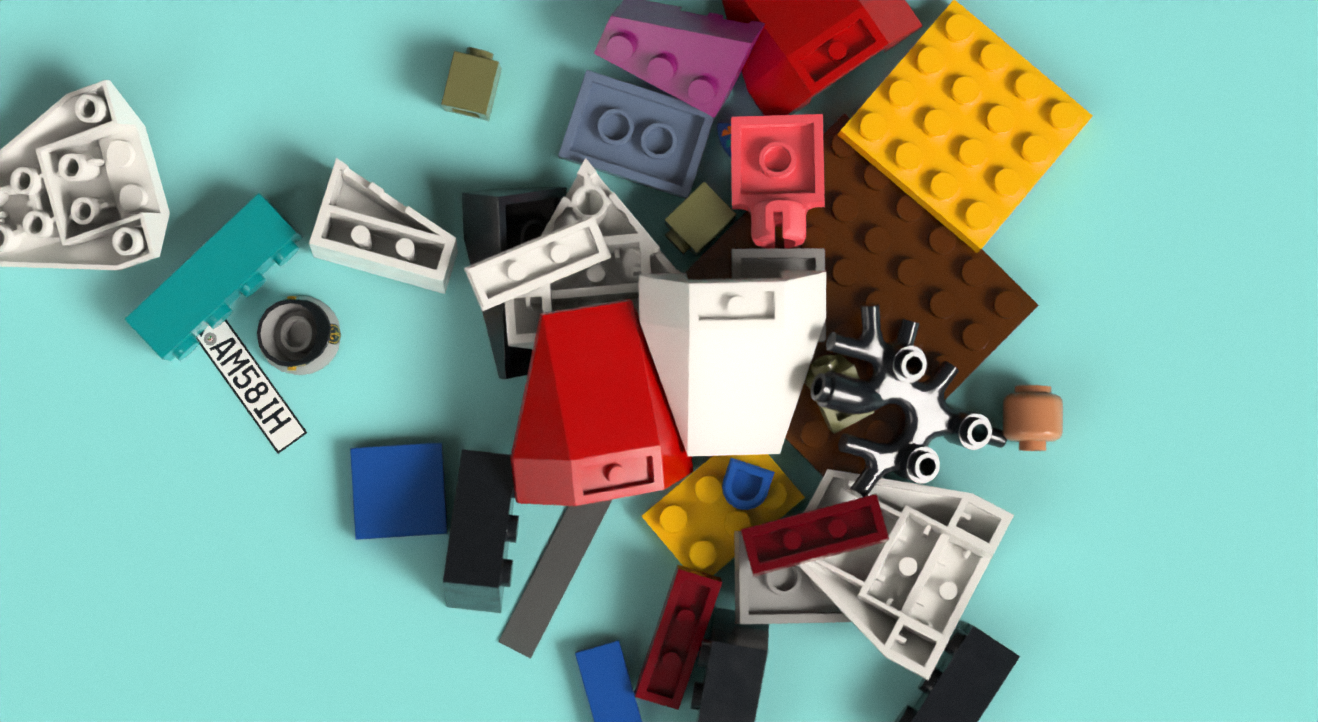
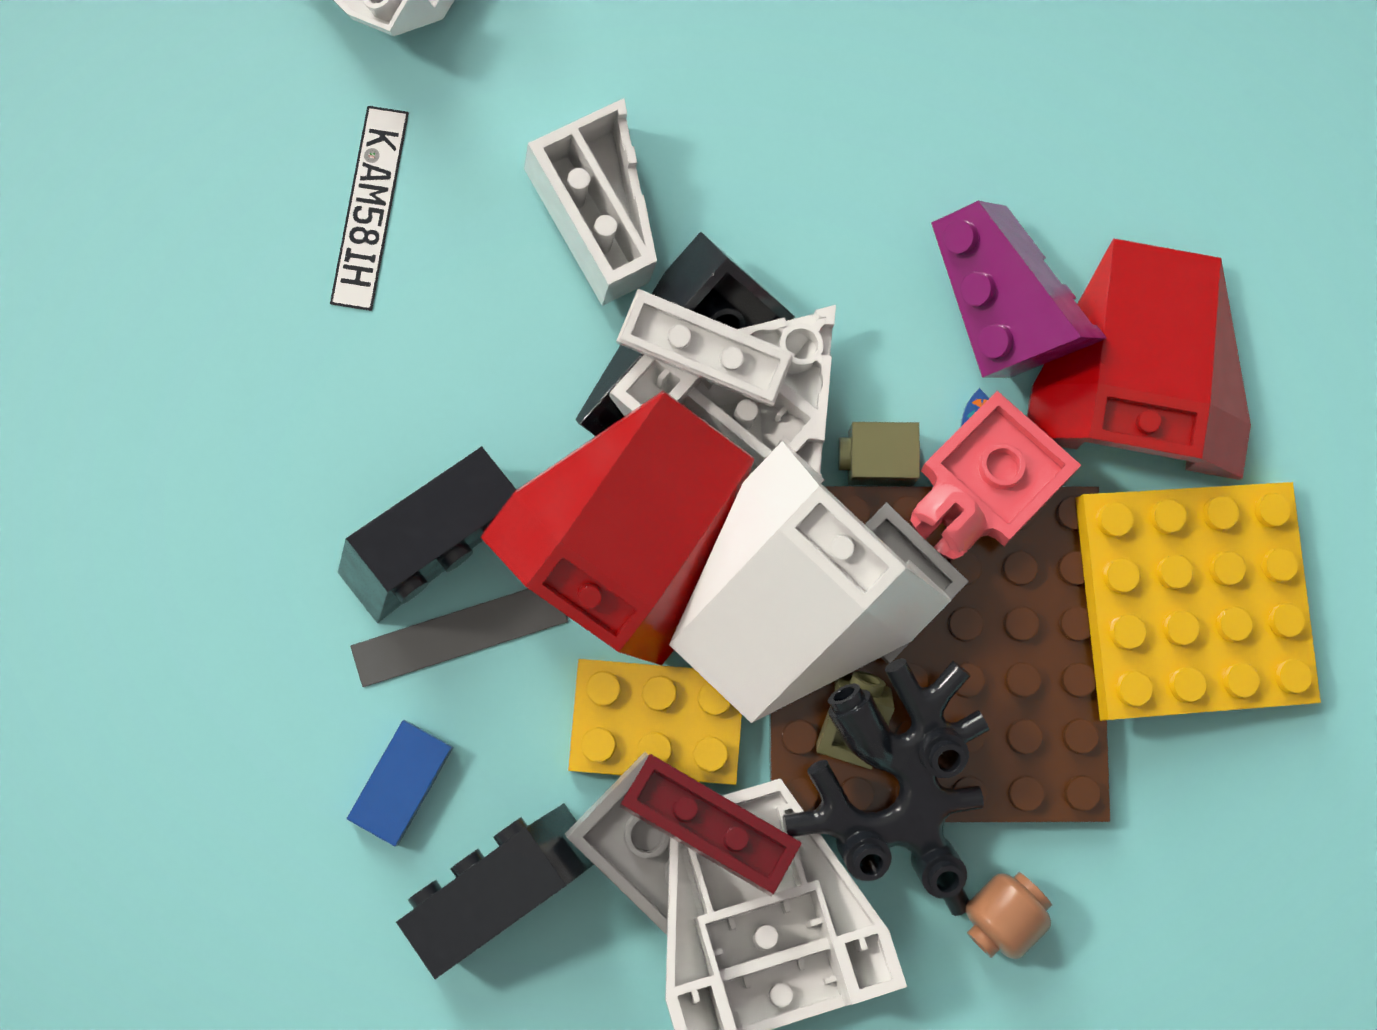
camera: 45 degrees right, 5 degrees down
teal brick [125,193,303,361] -> none
light grey piece [257,296,341,375] -> none
blue tile [350,443,448,540] -> none
olive brick [441,47,502,121] -> none
sand blue plate [558,70,715,199] -> none
dark red plate [634,564,722,710] -> none
blue tile [722,458,775,510] -> none

